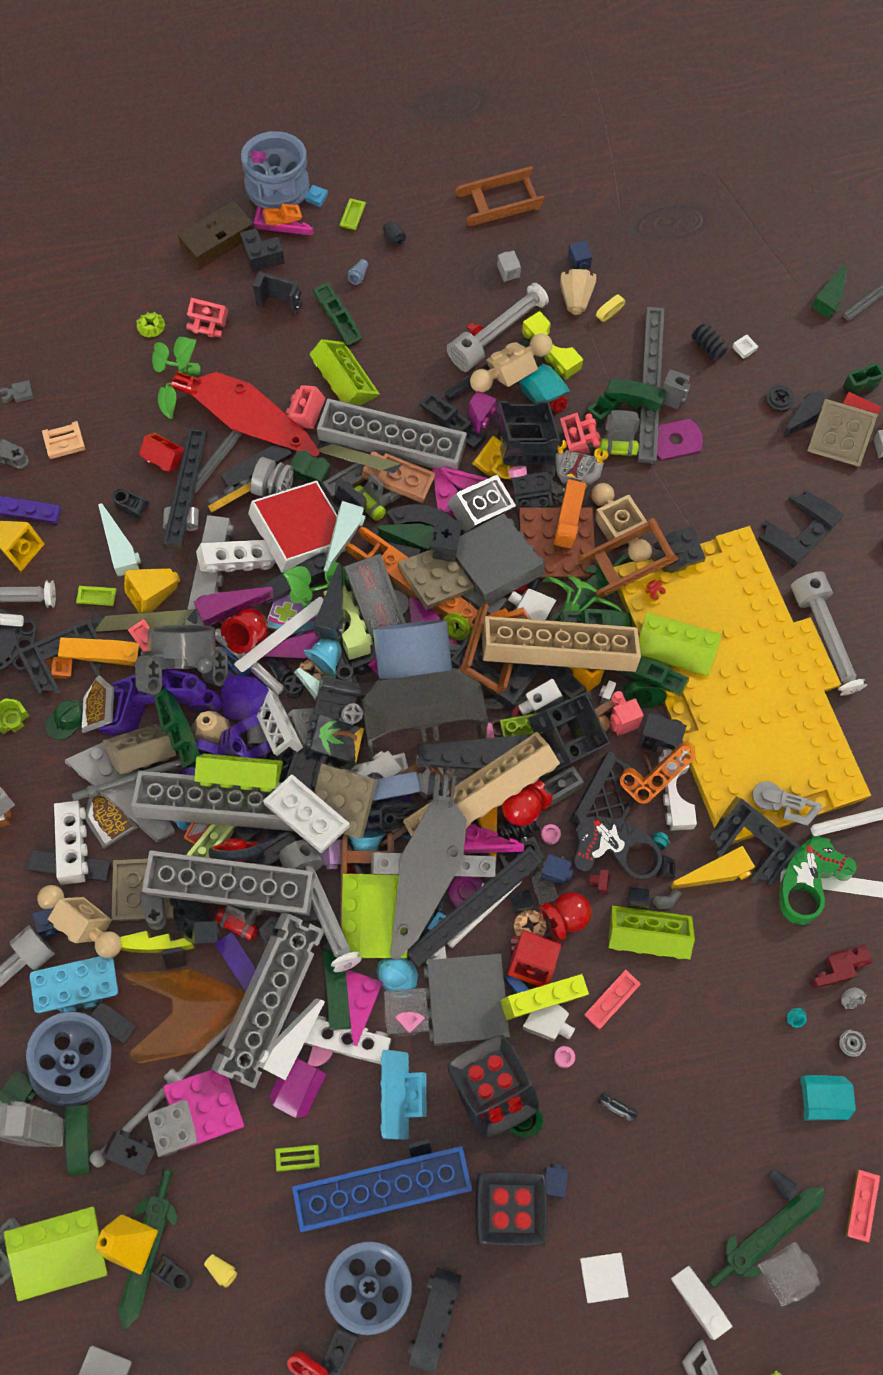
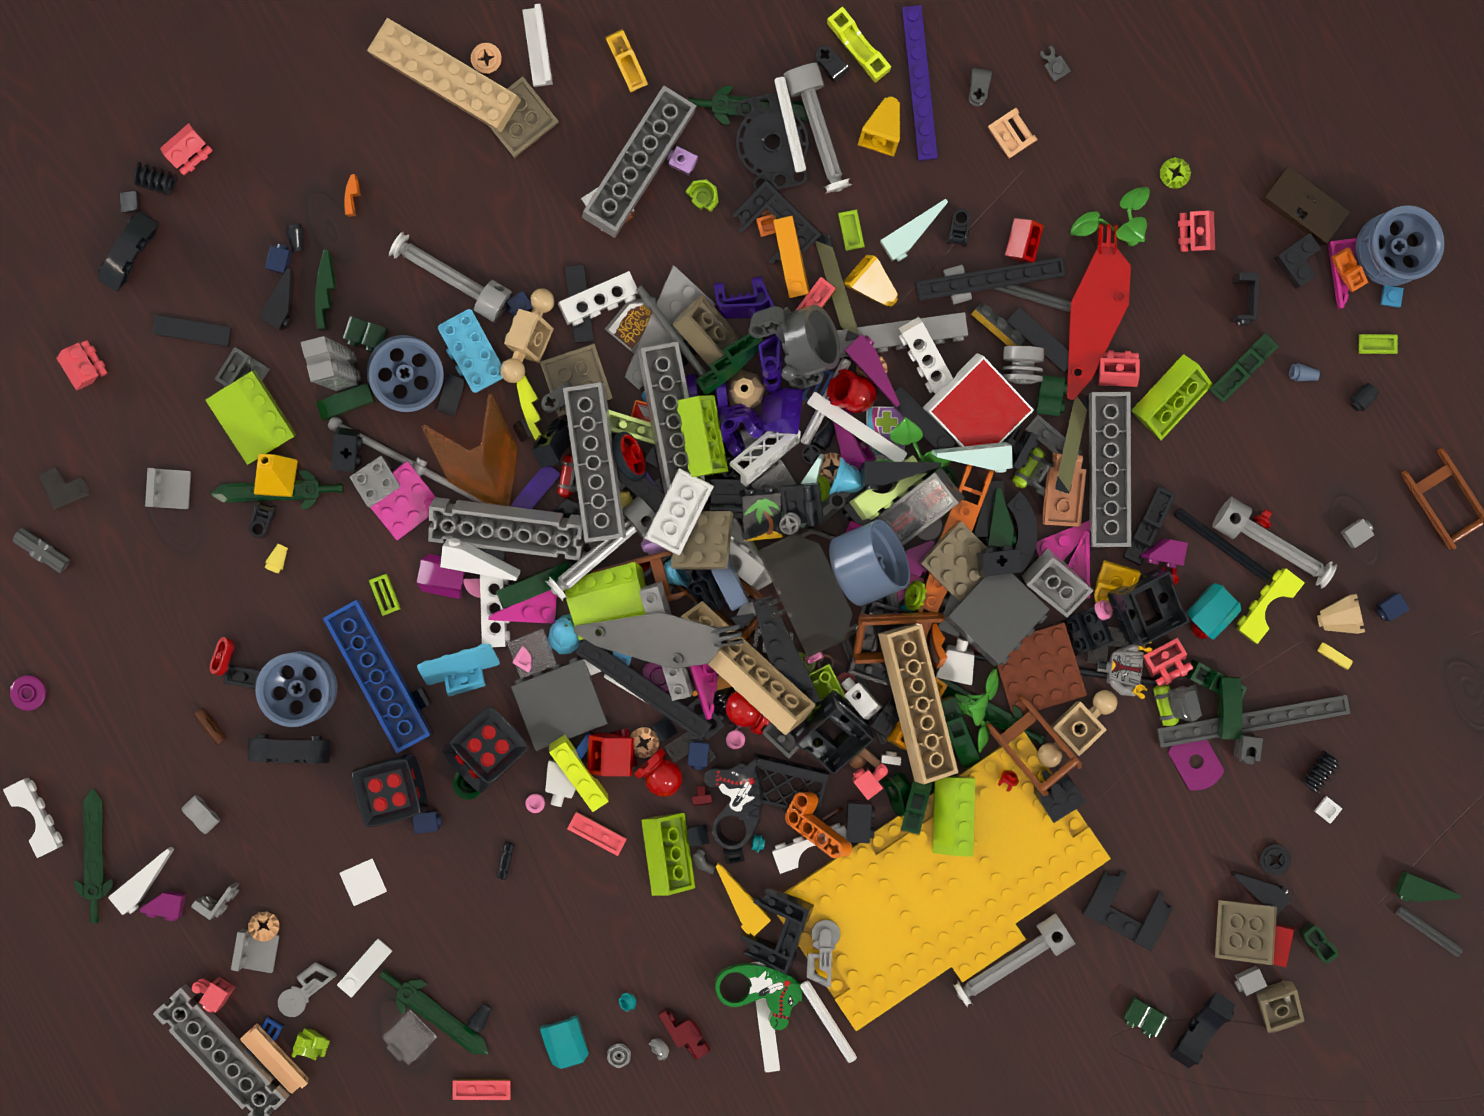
camera: 75 degrees right, 20 degrees up
dark green piece [45,699,83,740] -> none
tile [82,675,114,733] -> none
magenta plate [249,151,268,164] -> none
tan brick [470,333,553,392] -> none
orange beam [553,479,586,549] -> none

